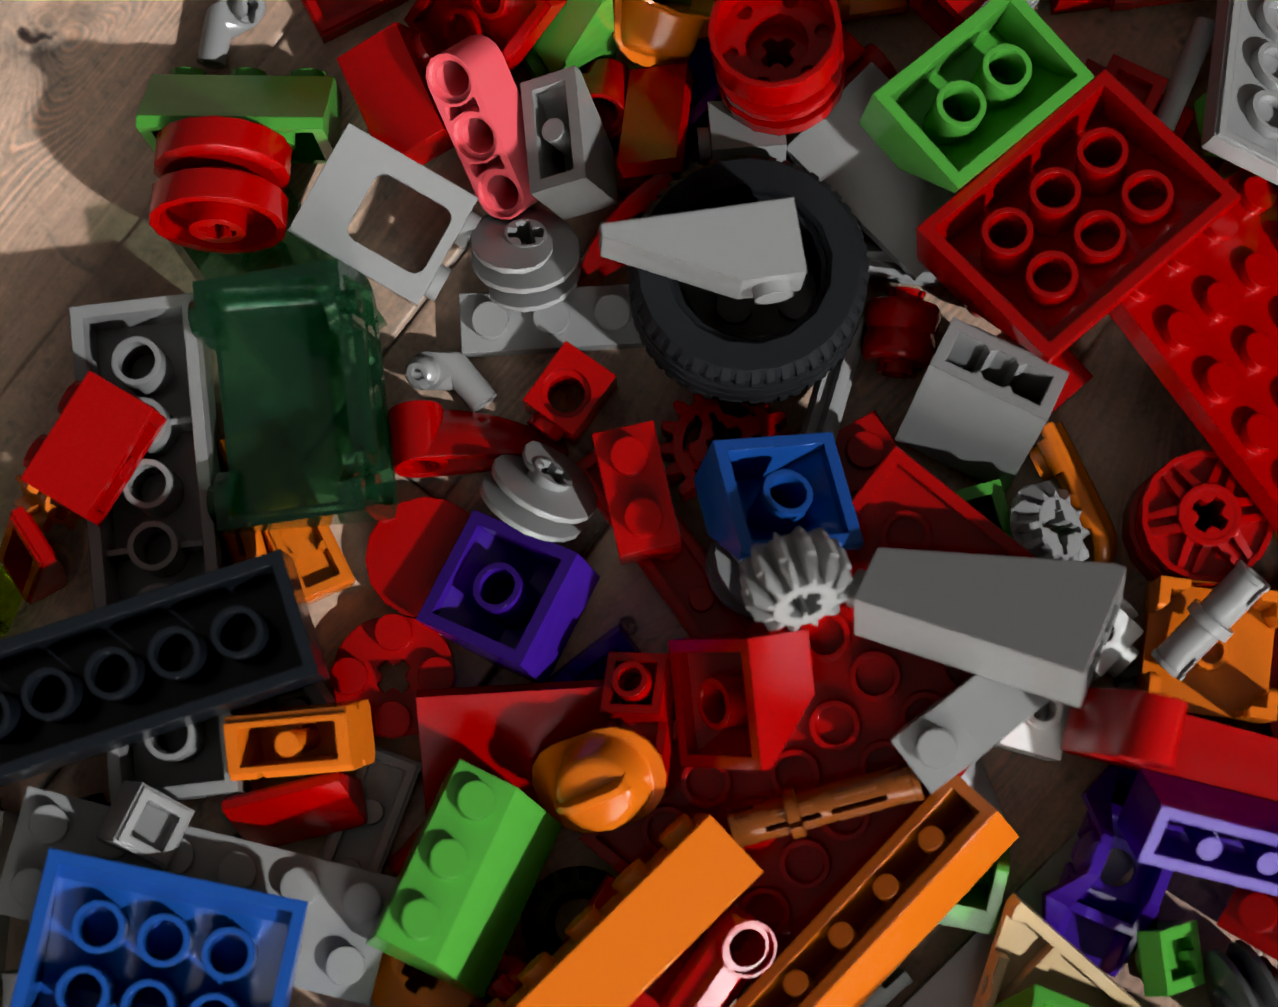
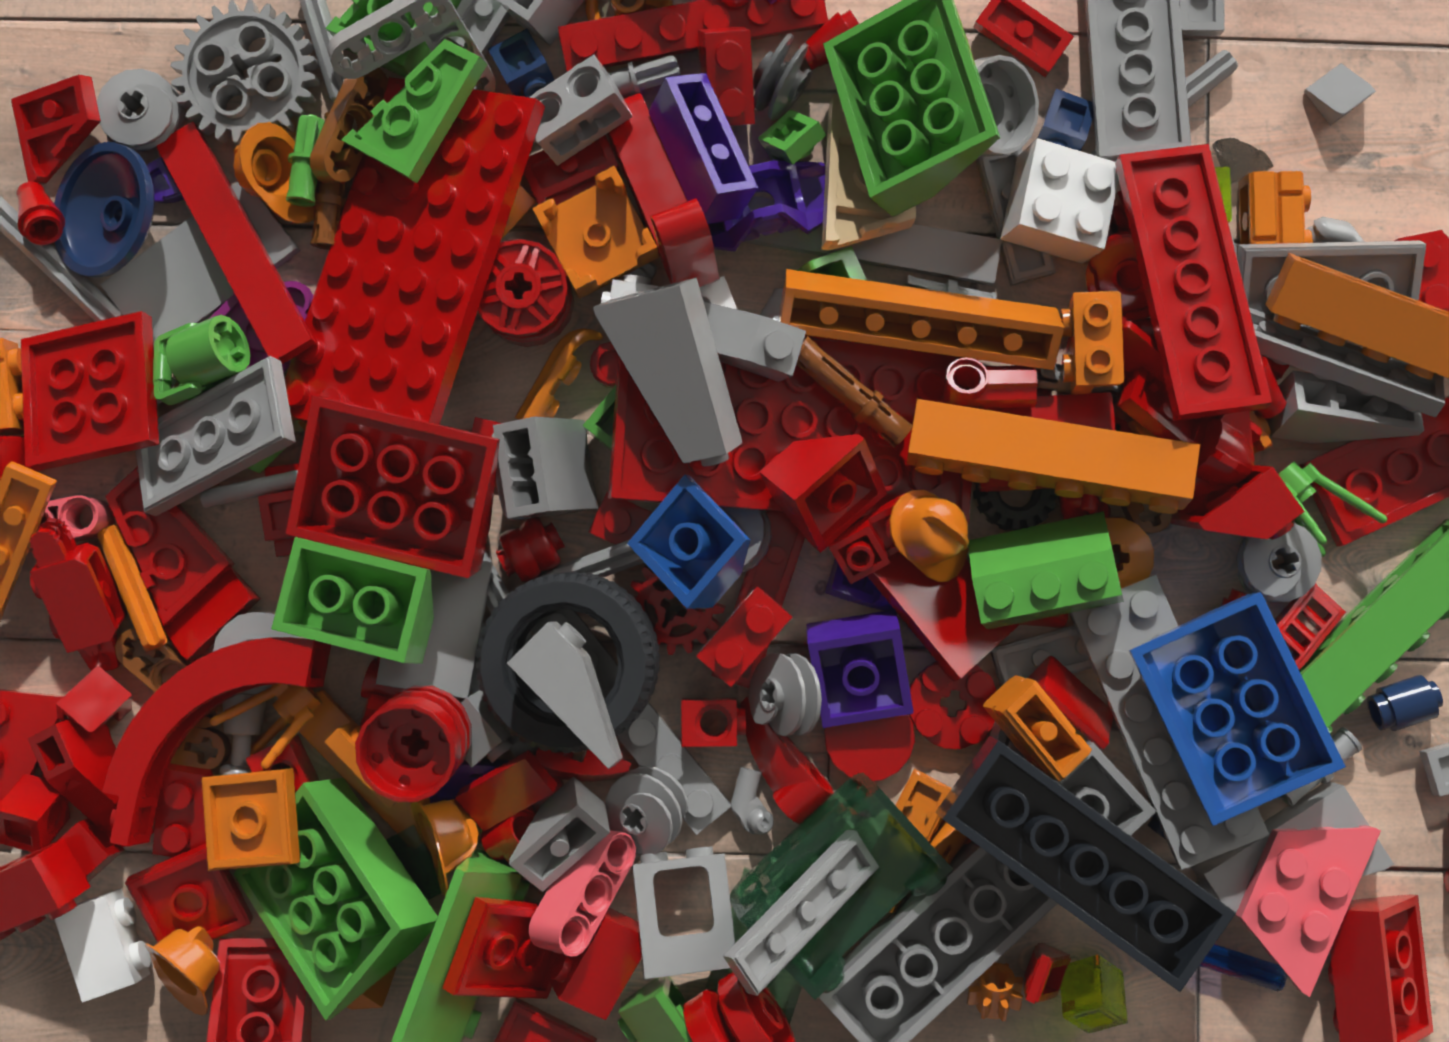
camera: 130 degrees left, 5 degrees up
red brick [20,370,167,526] -> none
light grey slope [96,780,195,870] -> none
light grey gear [739,526,853,633] -> none
light grey gear [1010,480,1090,561] -> none
light grey pin [1151,560,1271,681] -> none
none -> light grey tile [723,830,879,996]

